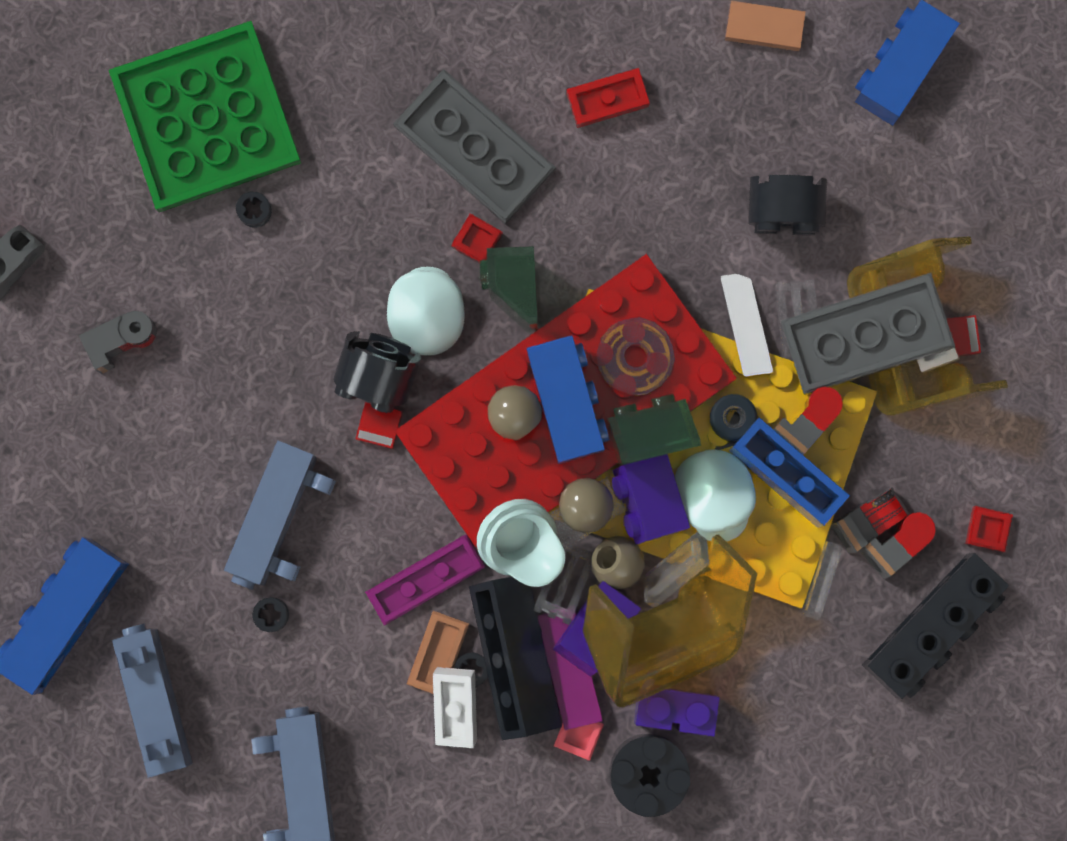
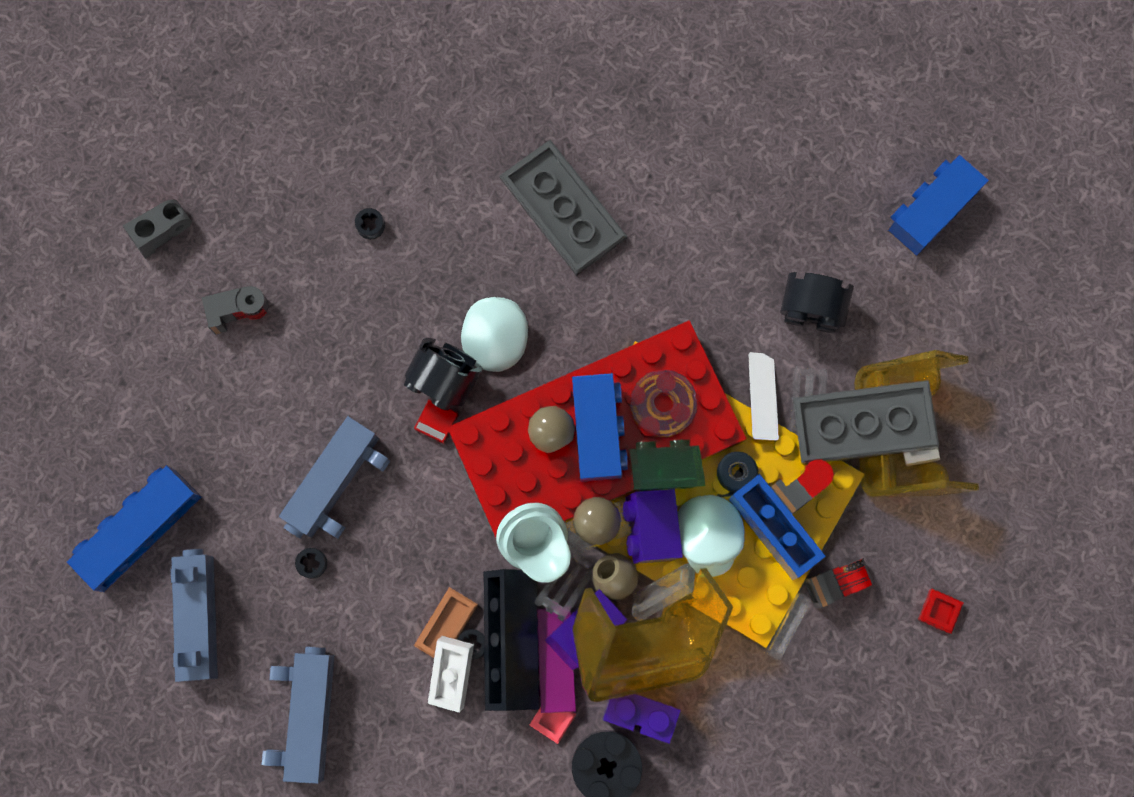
camera: 10 degrees right, 5 degrees down
green plate [109,21,301,213] -> none
magenta tile [365,534,485,626] -> none
red tile [451,213,503,266] -> none
clear green slope [480,246,538,335] -> none
red plate [566,68,650,128] -> none
nougat tile [725,1,806,51] -> none
leg [859,512,936,579] -> none
black brick [862,553,1009,699] -> none
red tile [946,315,981,357] -> none

